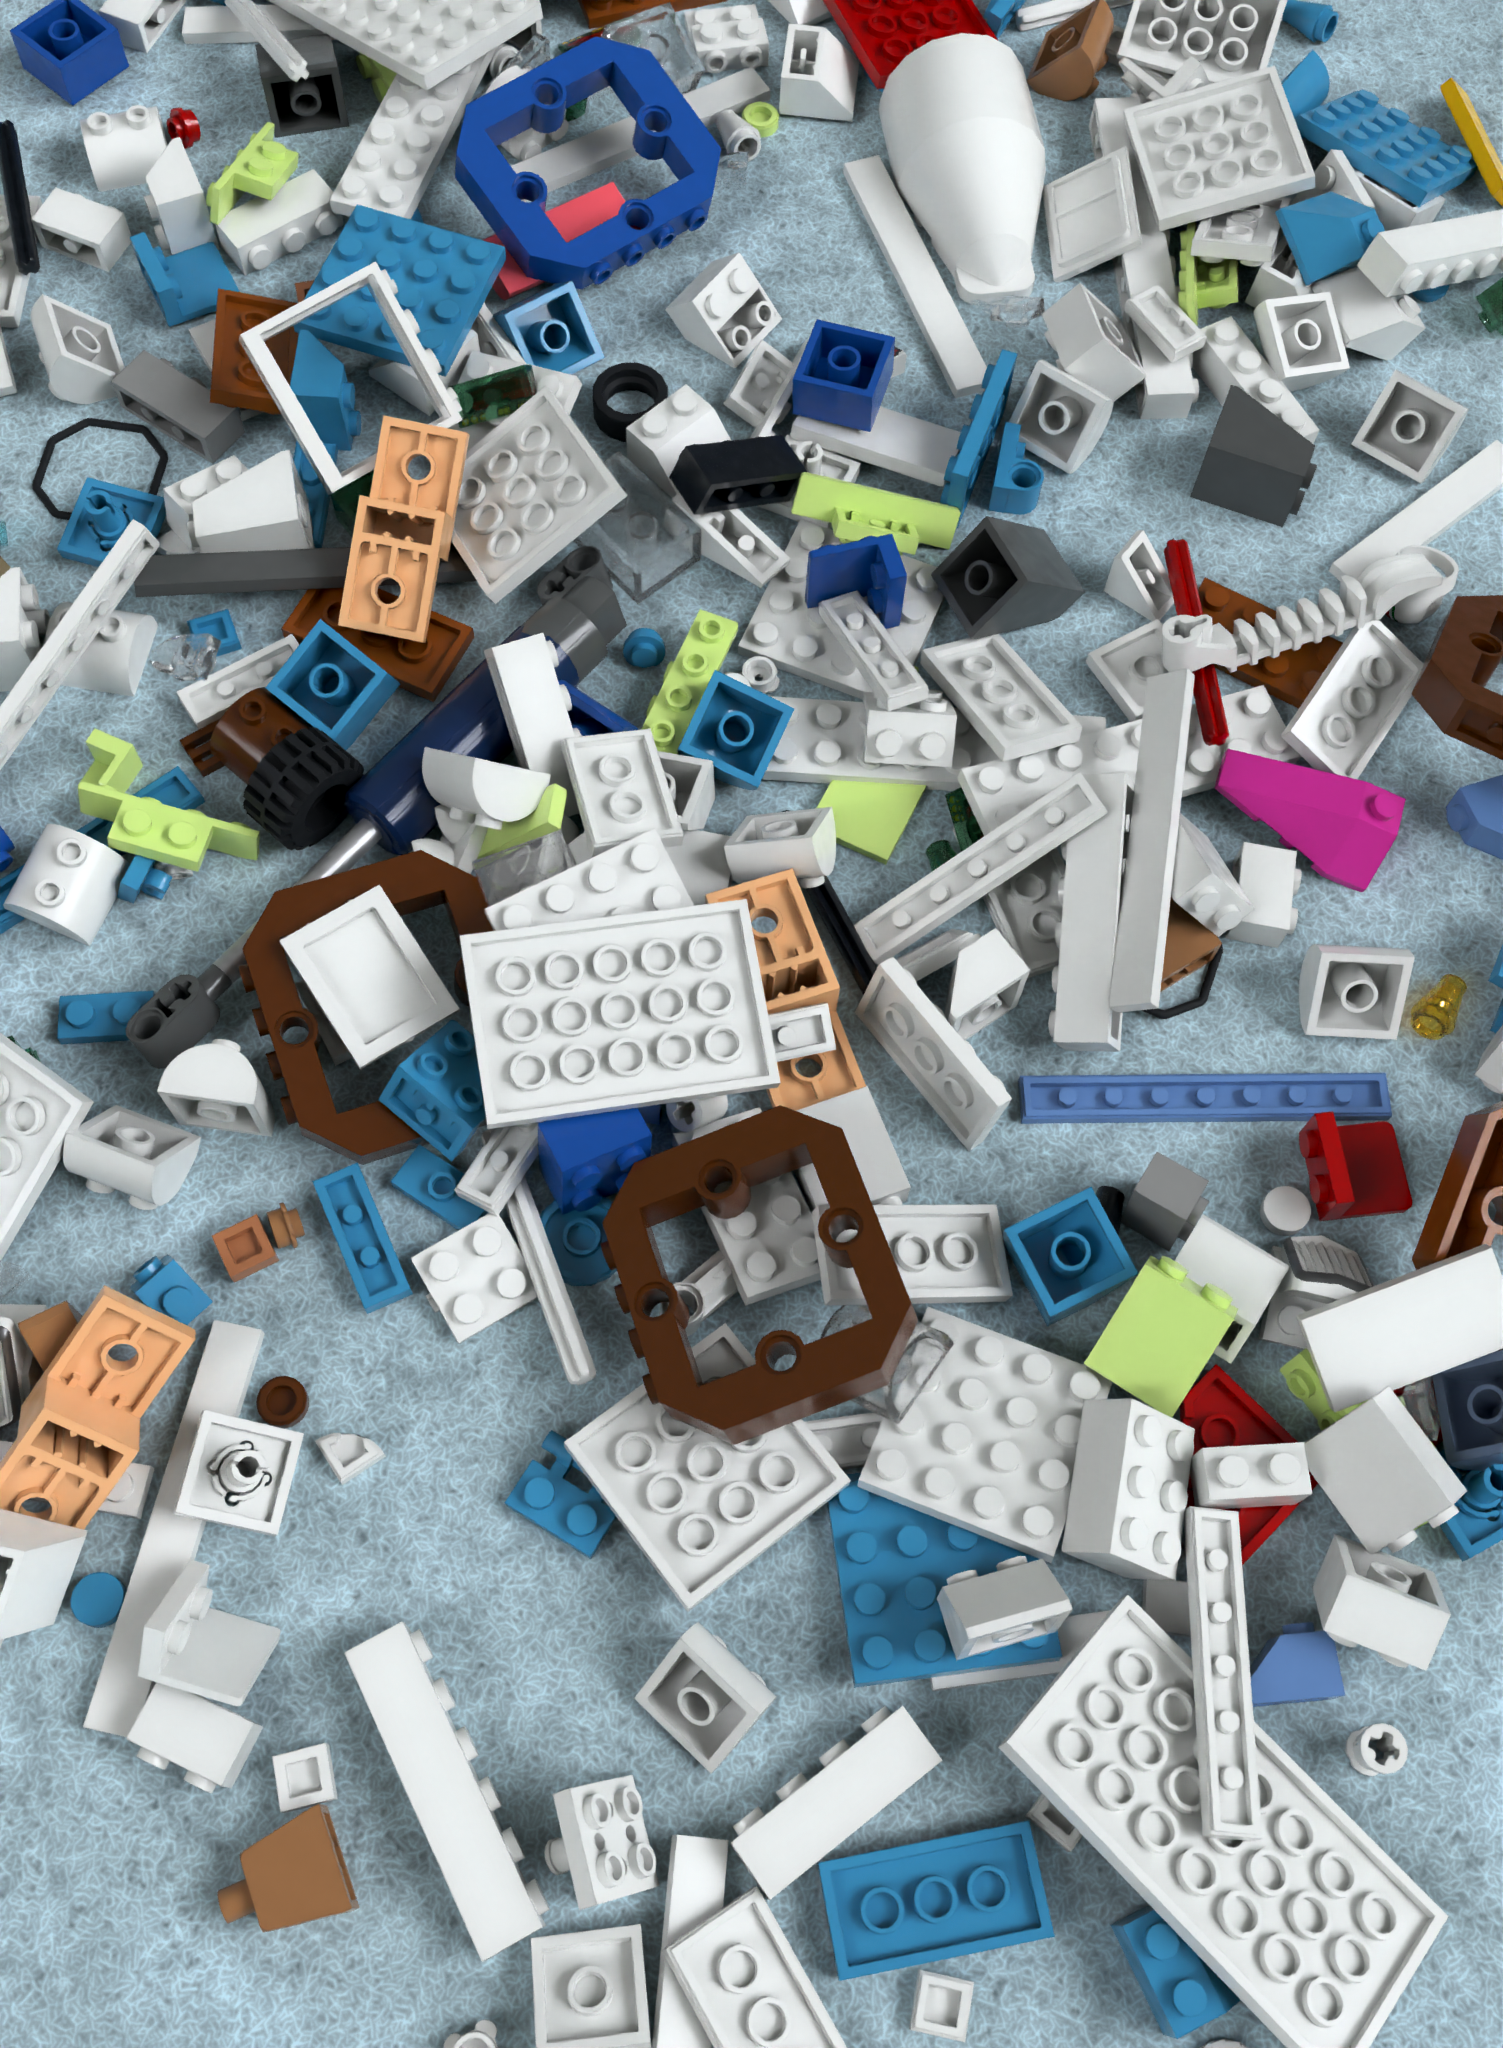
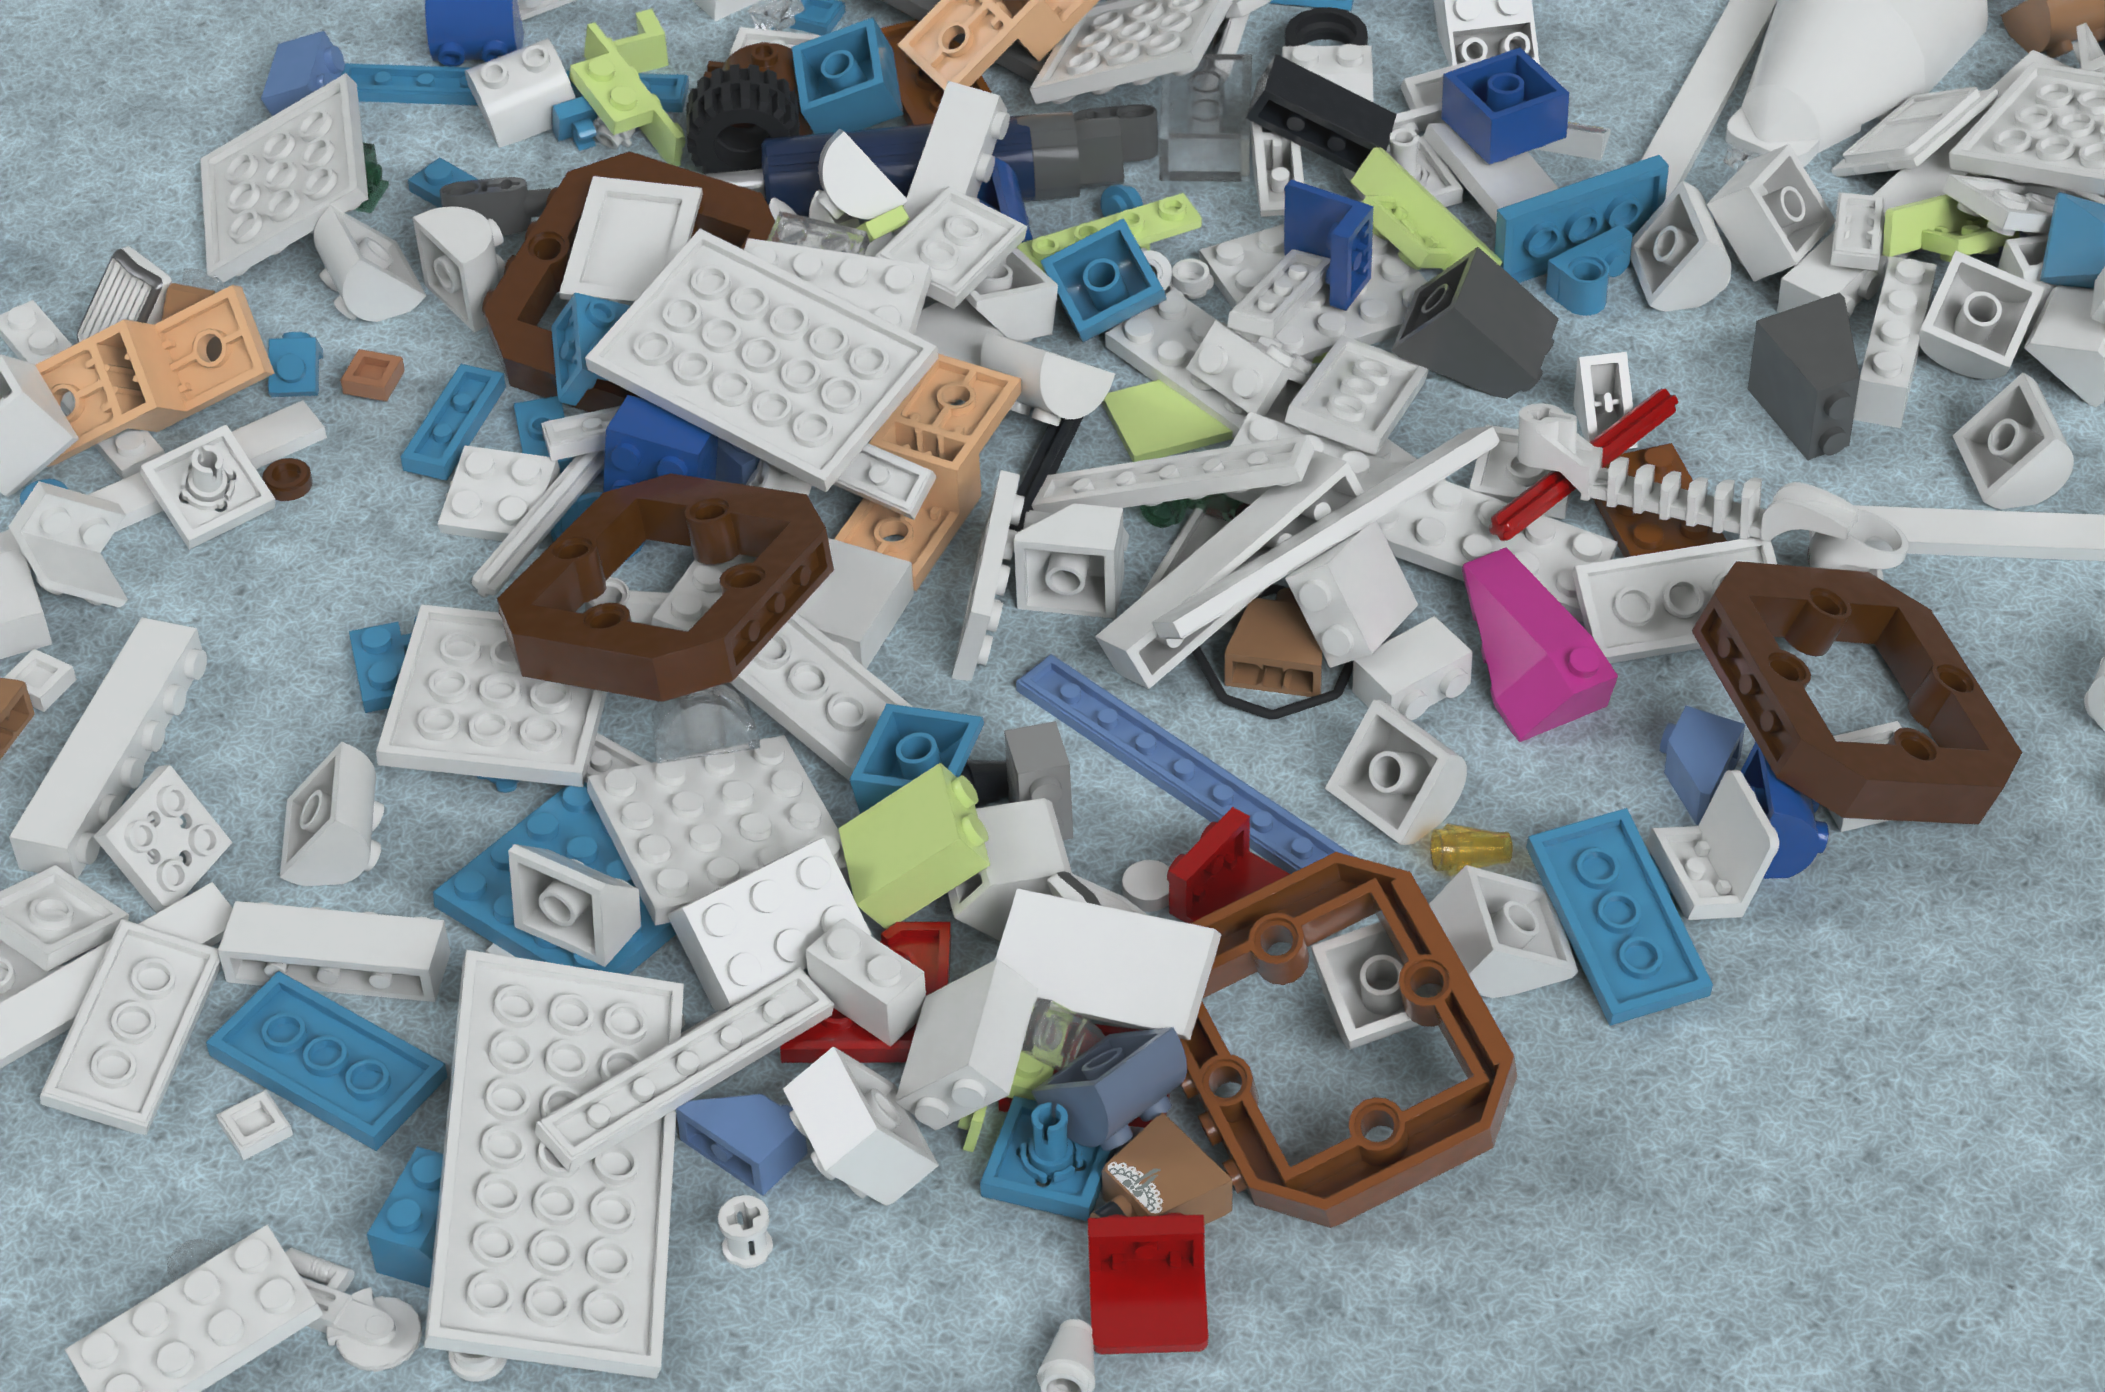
camera: 50 degrees right, 20 degrees down
medium nougat plate [266,1203,305,1249] -> none
white tile [315,1433,386,1485] -> none

